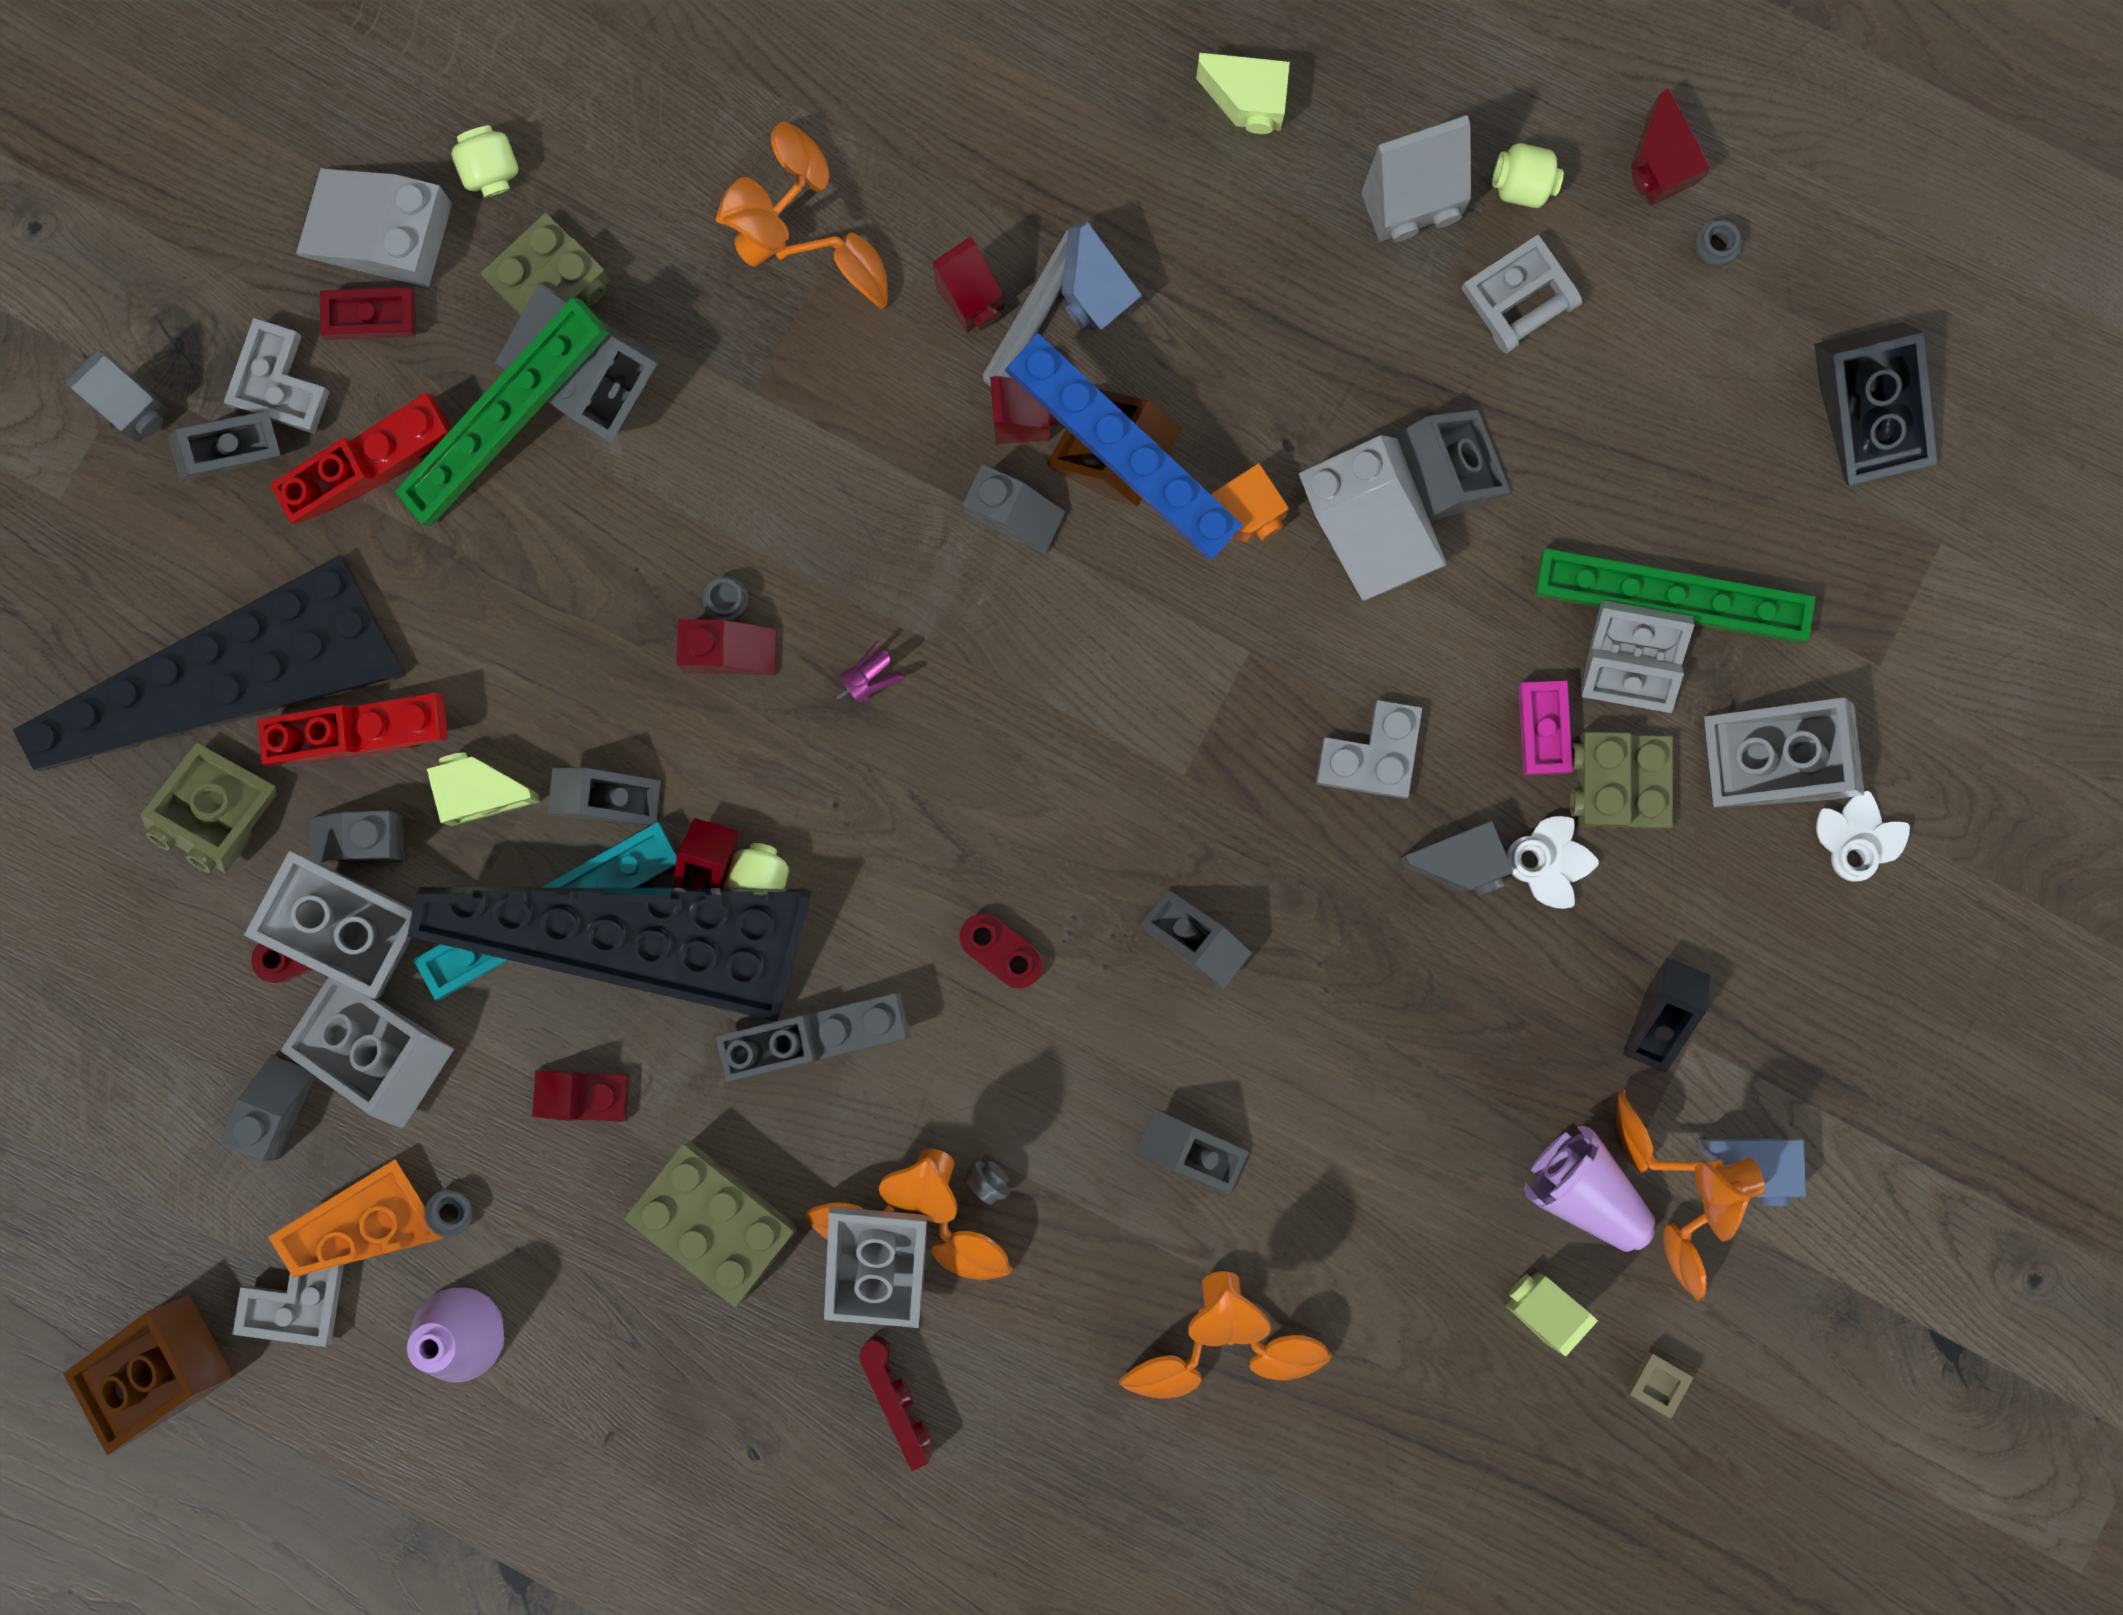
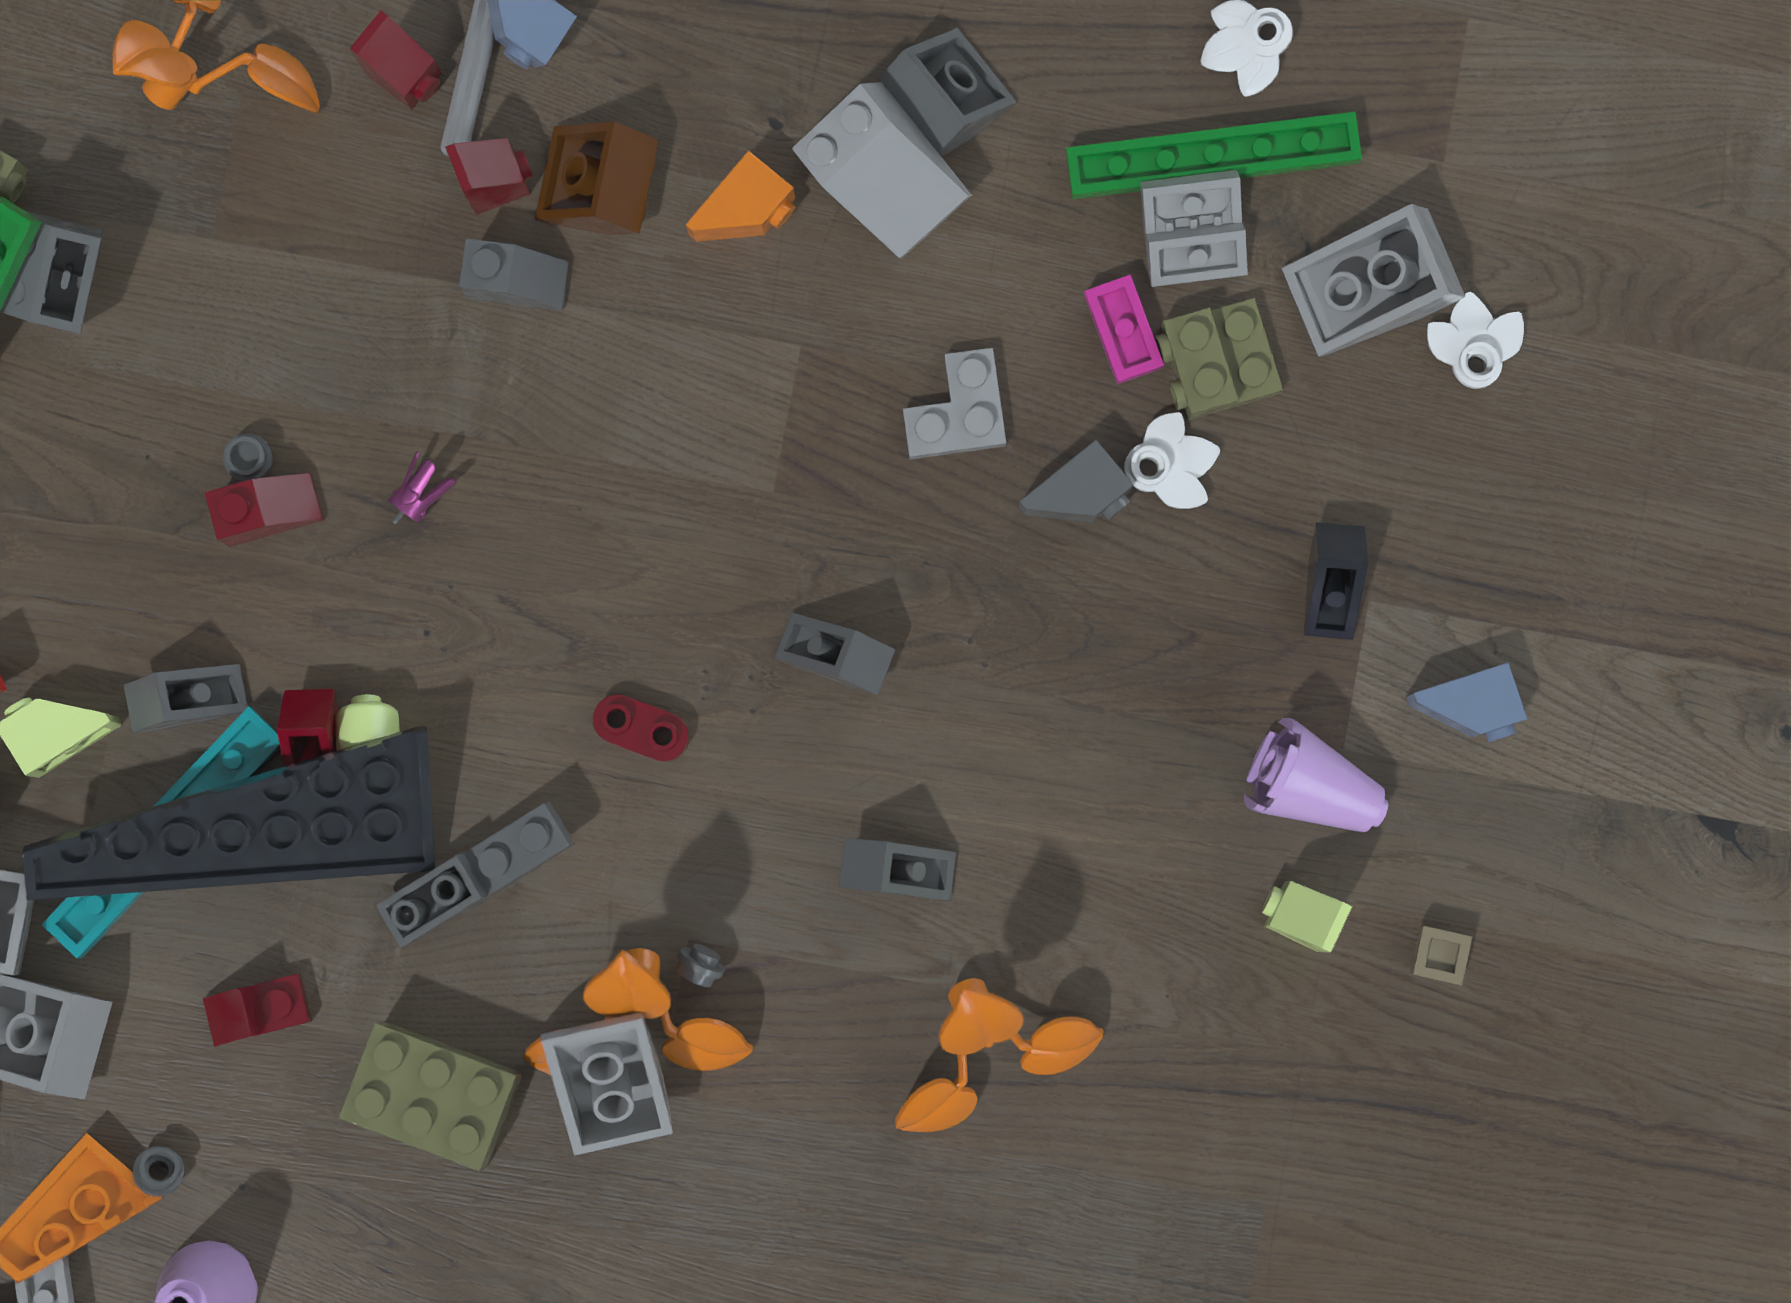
camera: 15 degrees left, 0 degrees up
dark red plate [859,1336,934,1472] -> none
blue plate [1004,333,1243,561] -> none
orange plant [1615,1090,1765,1302] -> none
none -> white plate [1201,0,1293,97]

